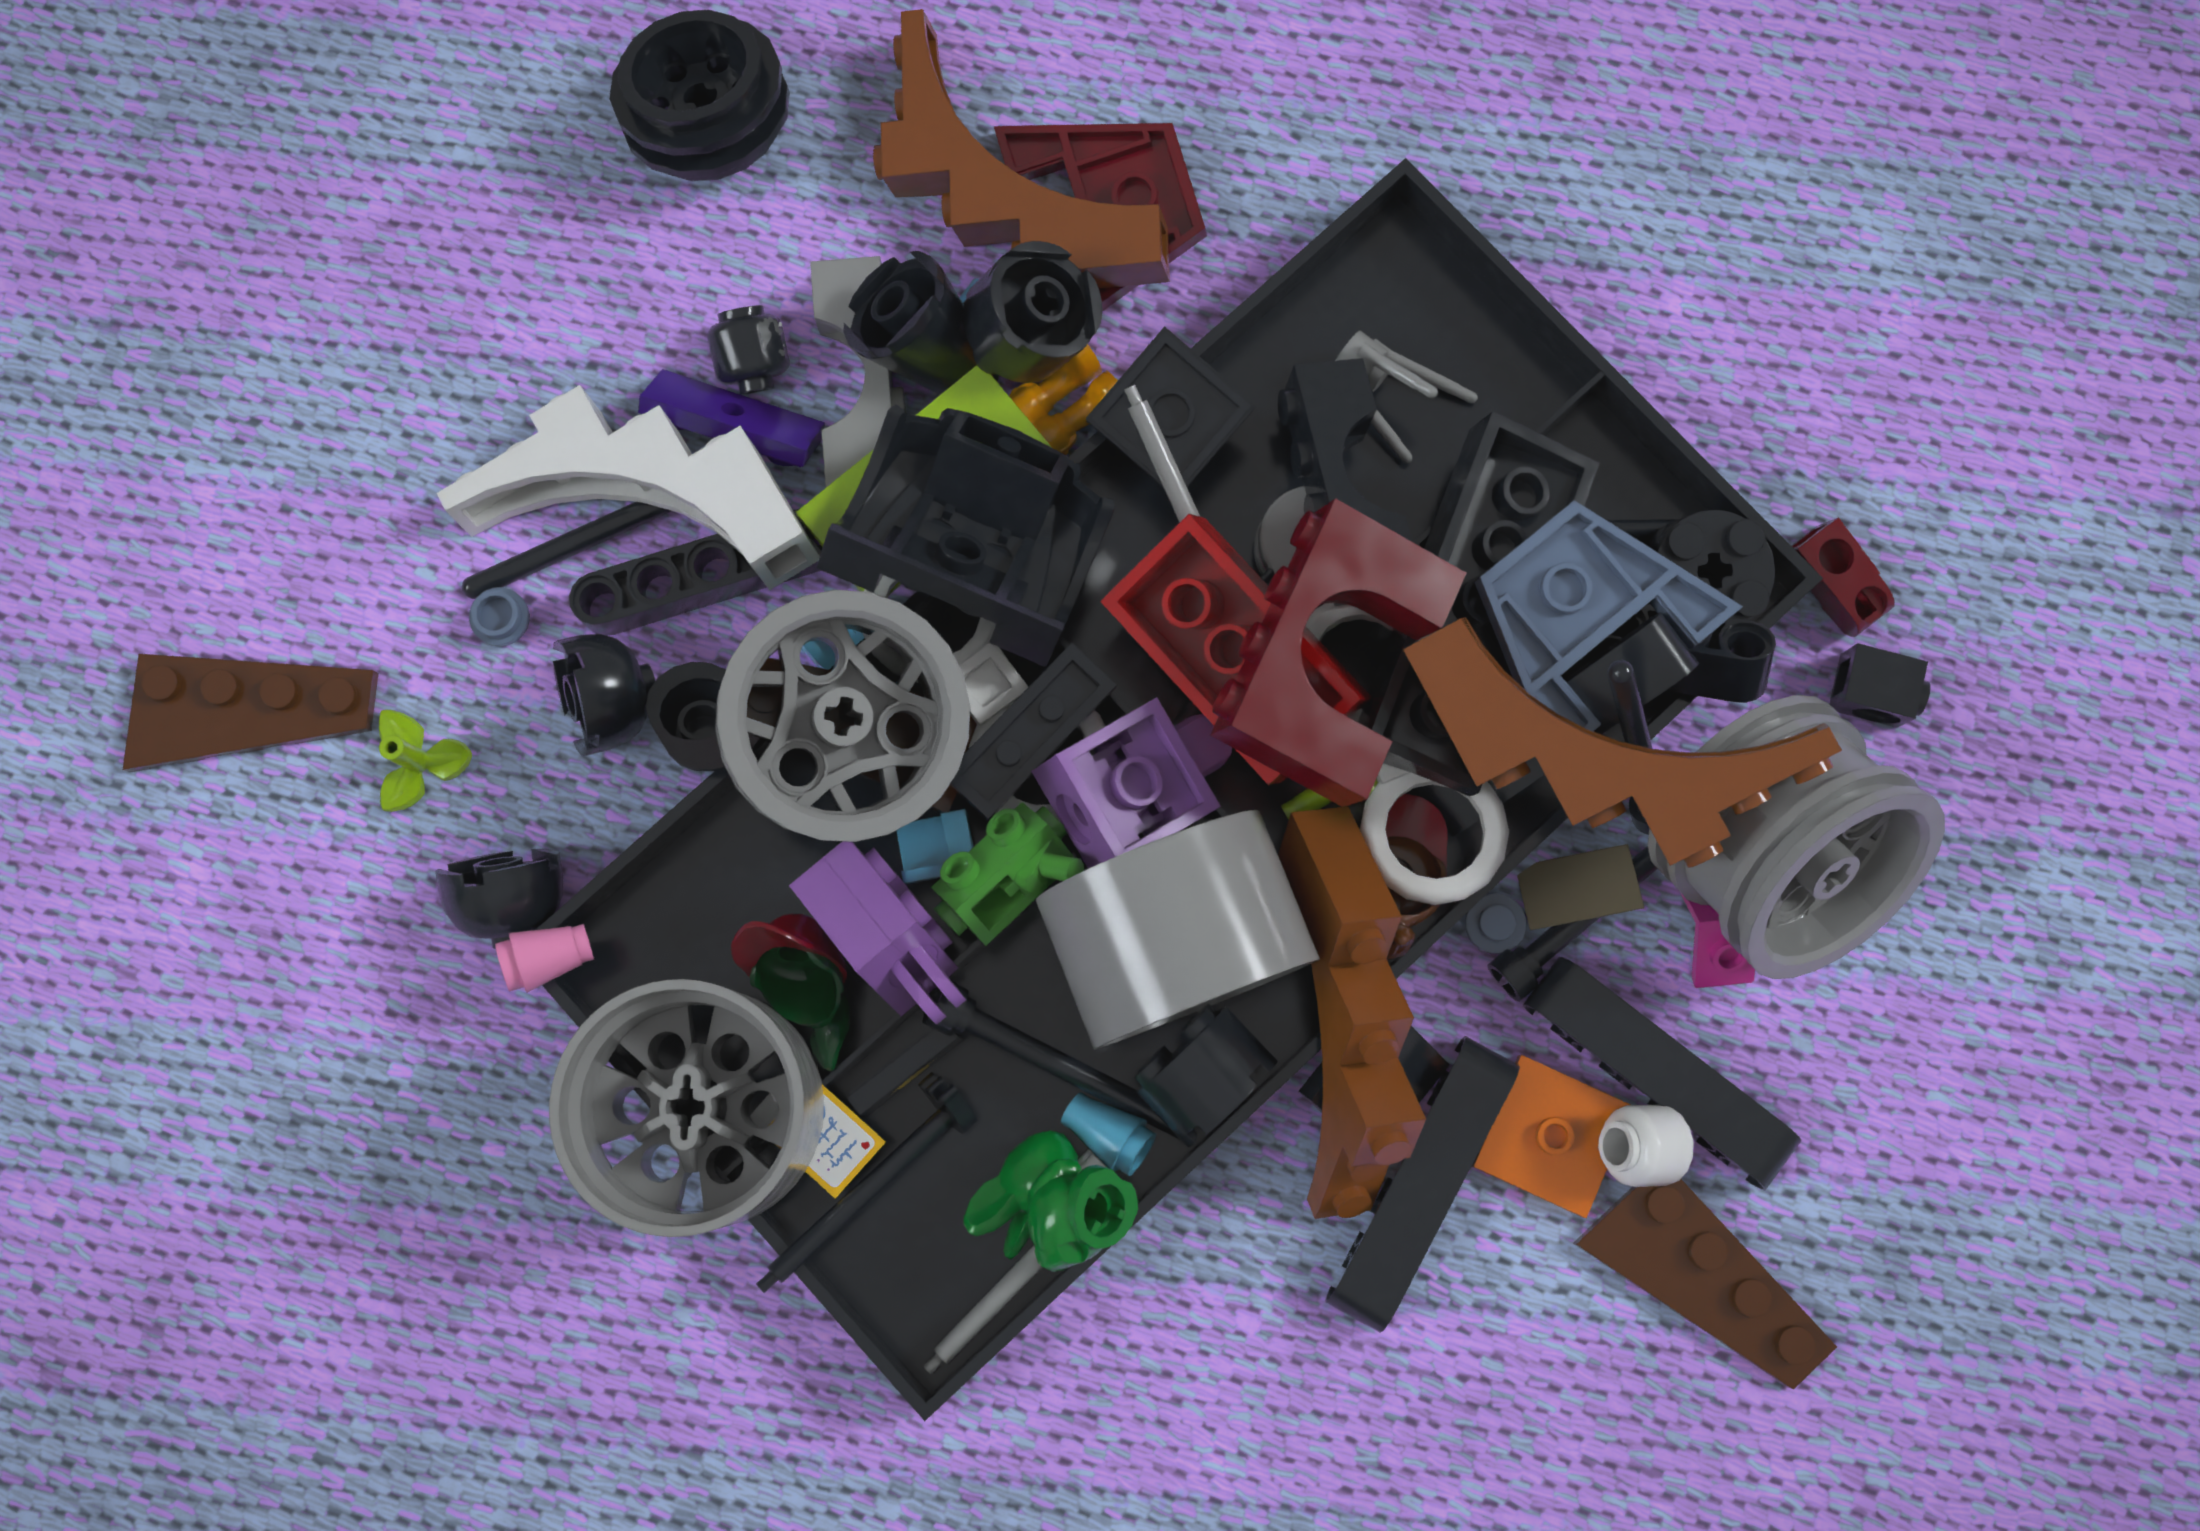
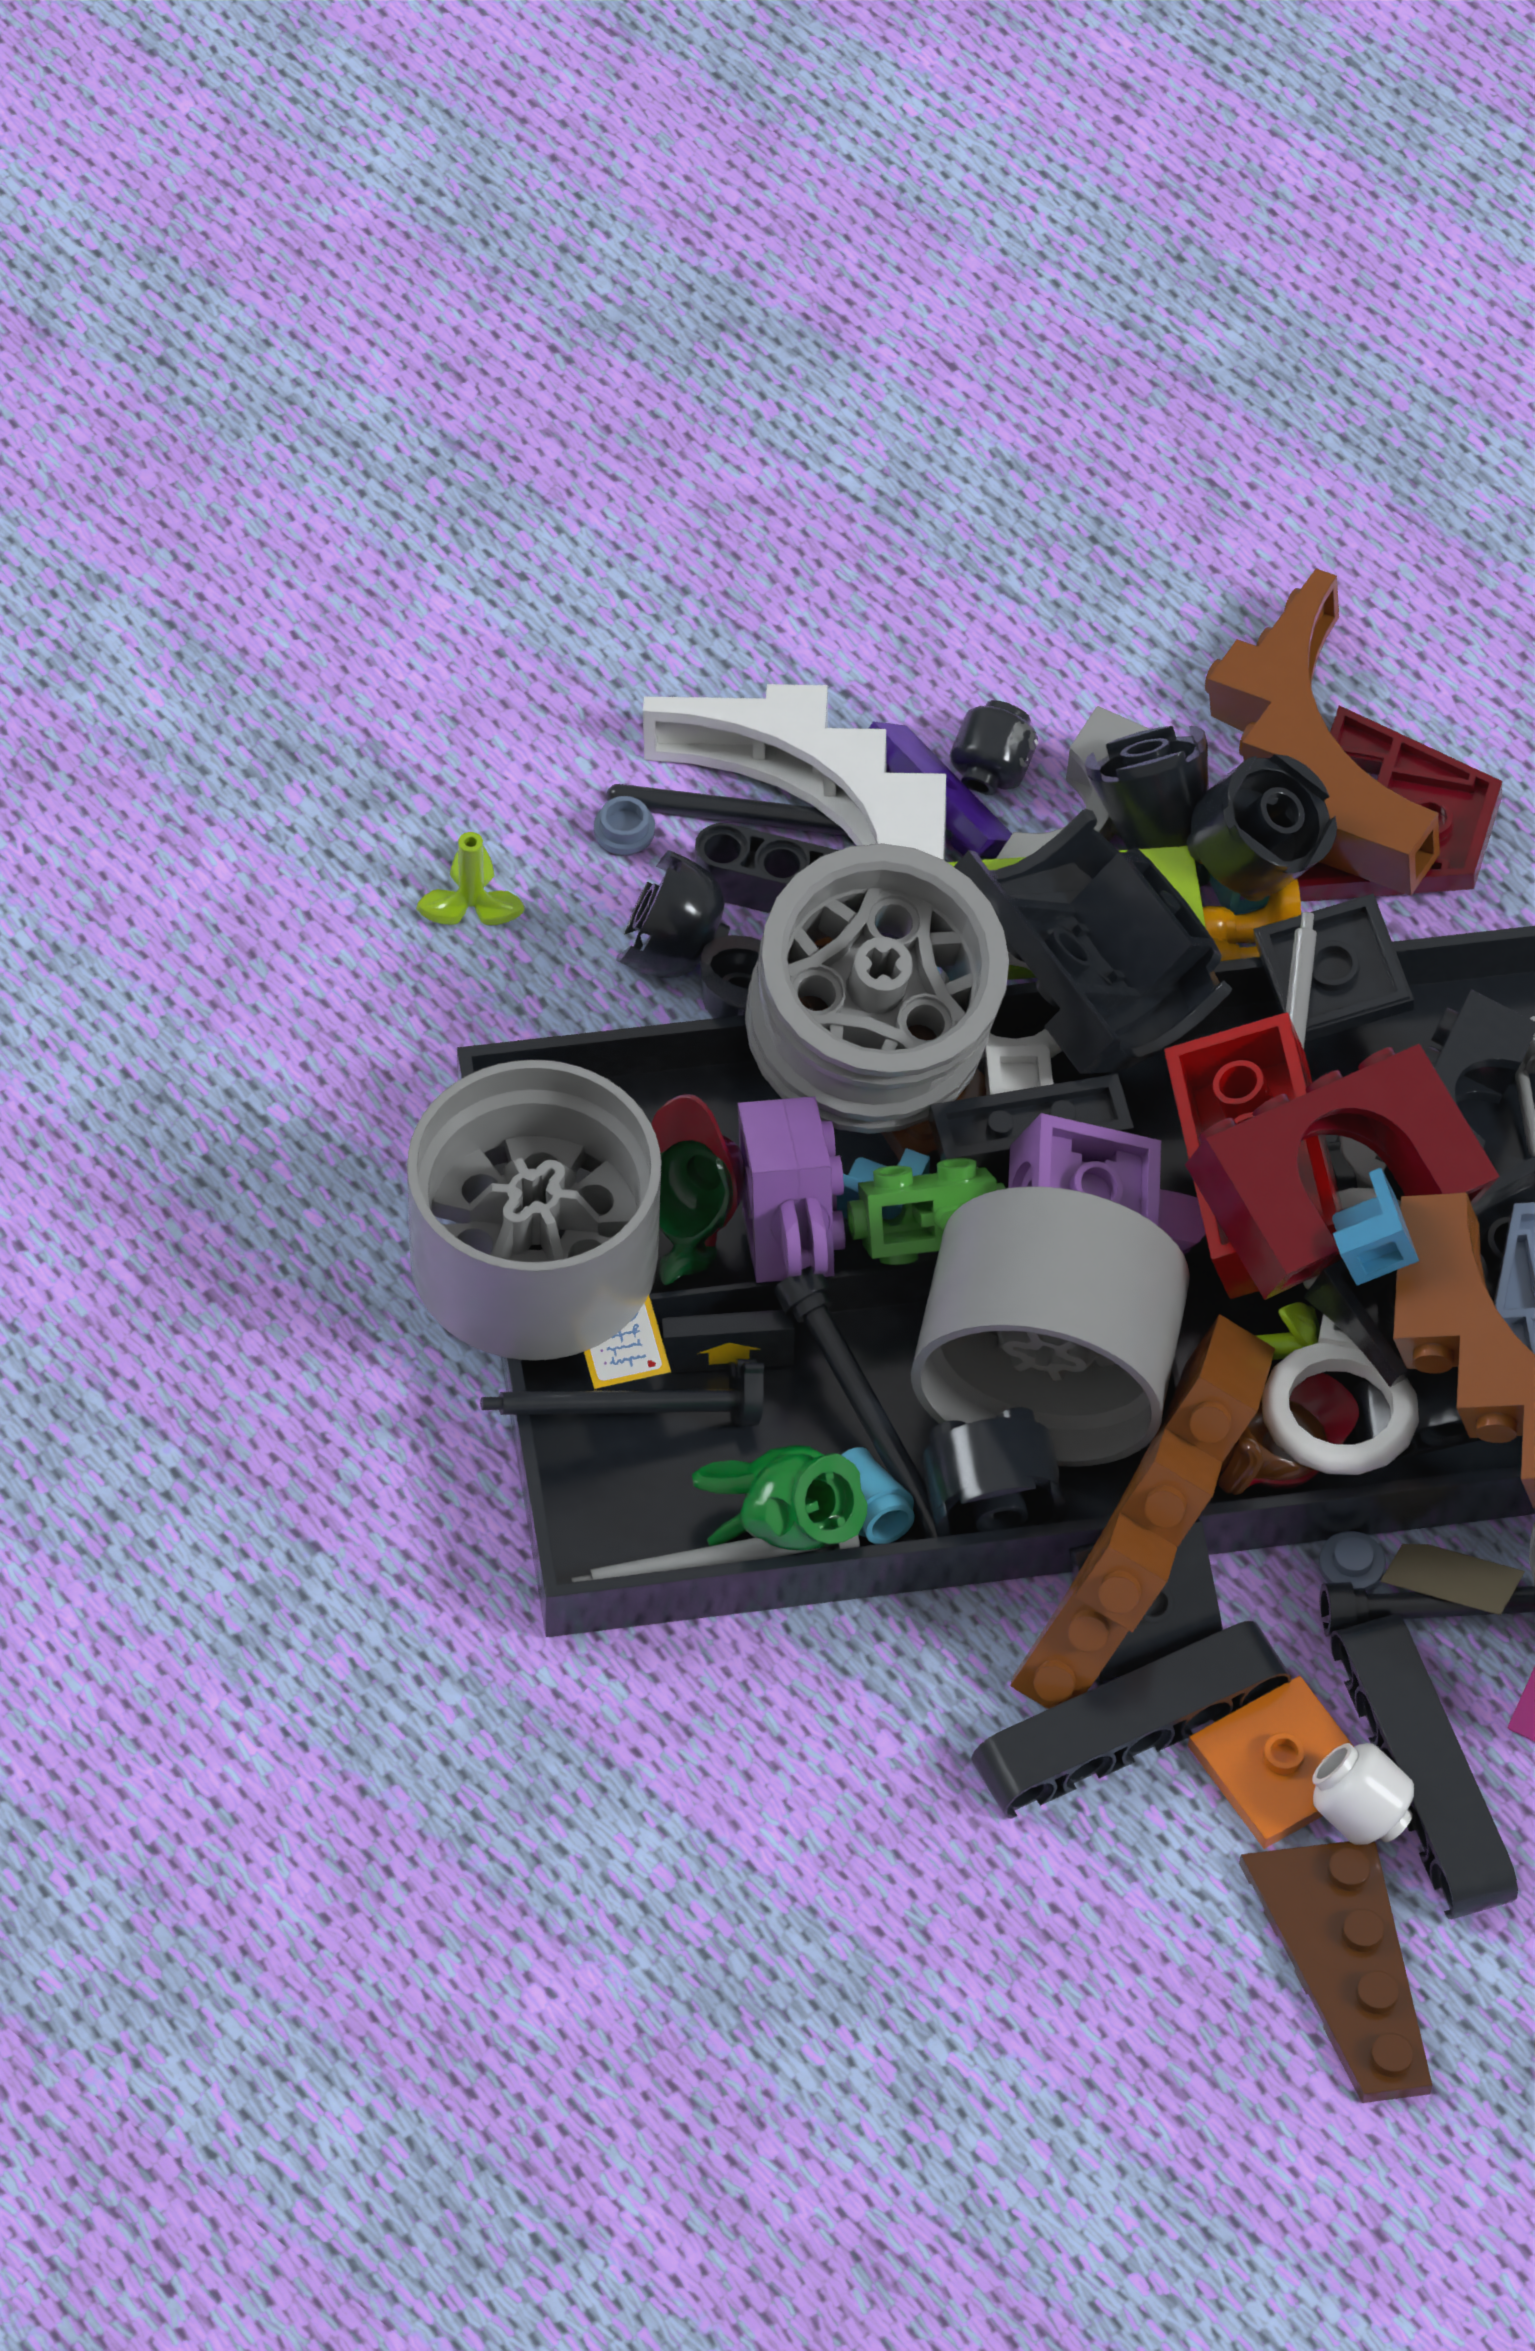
camera: 30 degrees right, 25 degrees down
reddish brown wing [122,654,379,772] -> none
black cylinder [435,849,563,949] -> none
bright pink cone [495,924,594,993] -> none
black wheel [609,10,790,181] -> none
none -> dark azure panel [1332,1167,1419,1285]

